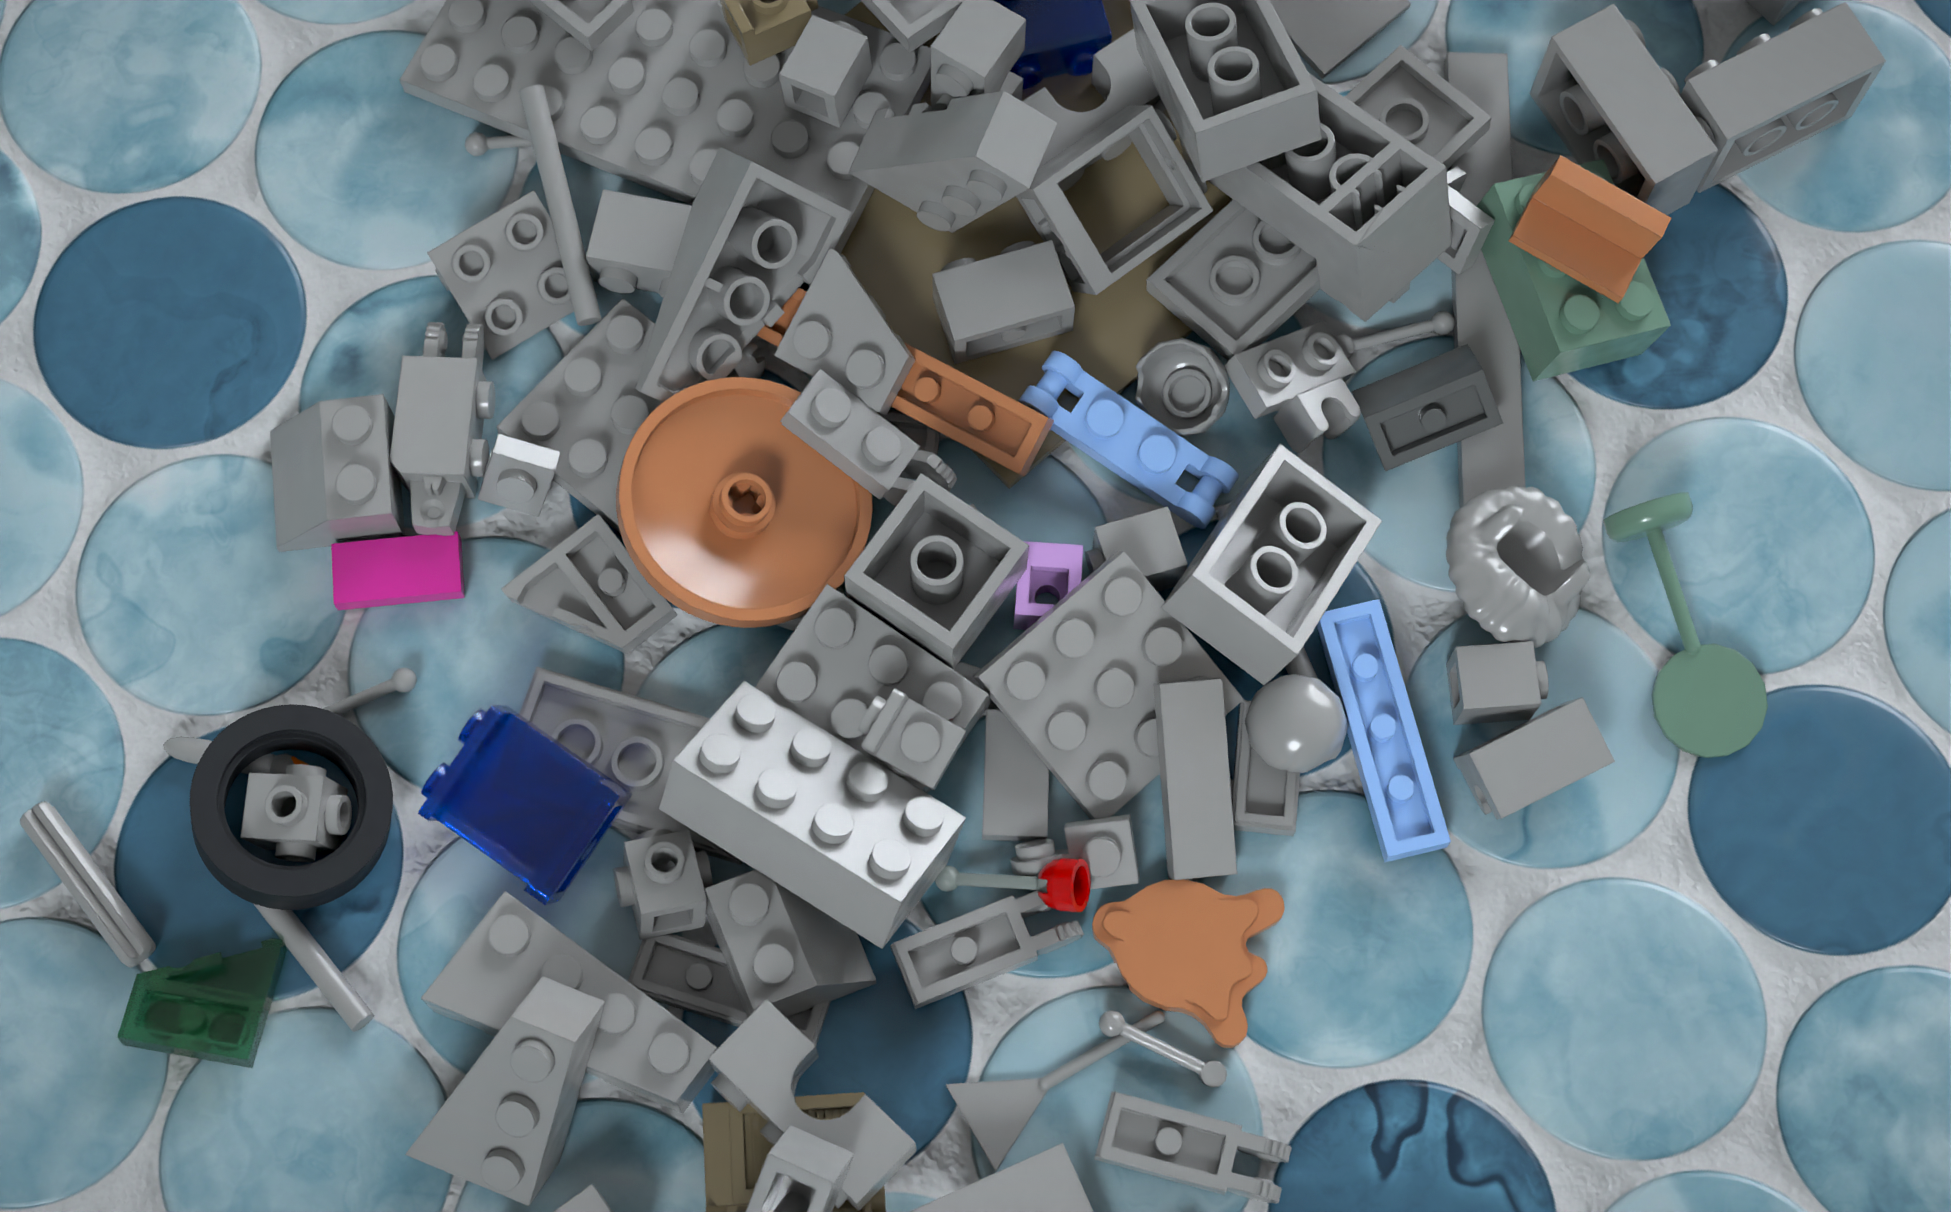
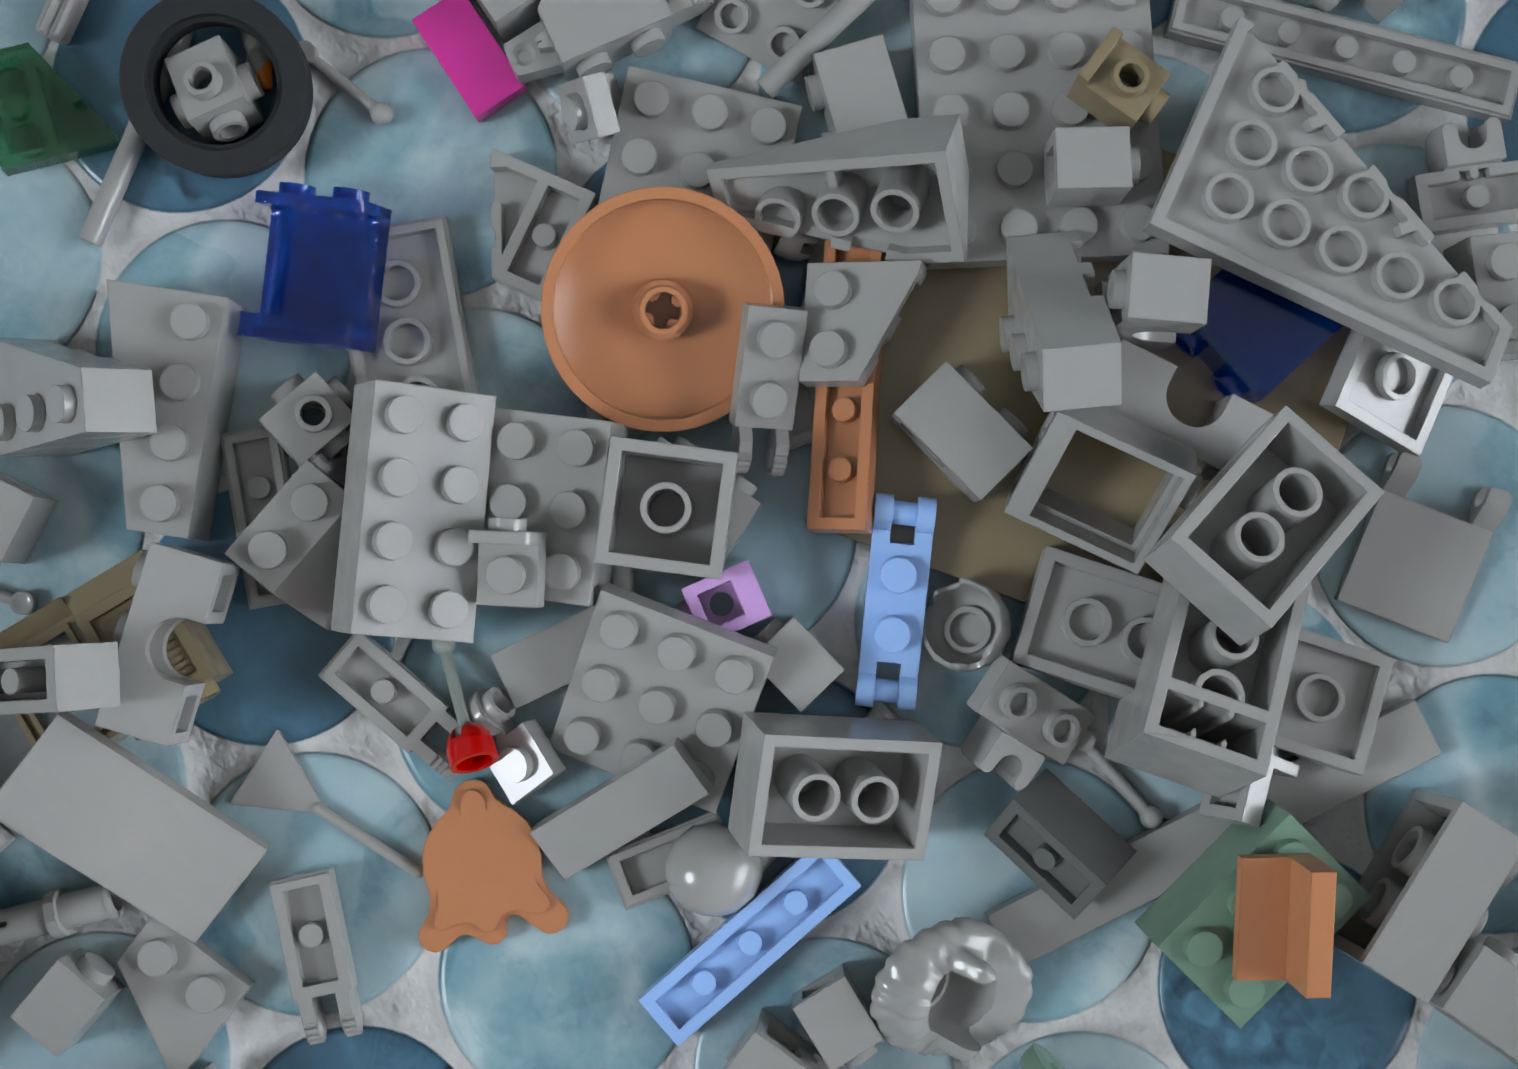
camera: 60 degrees right, 15 degrees up
light grey hinge [1099,1010,1227,1087] -> none

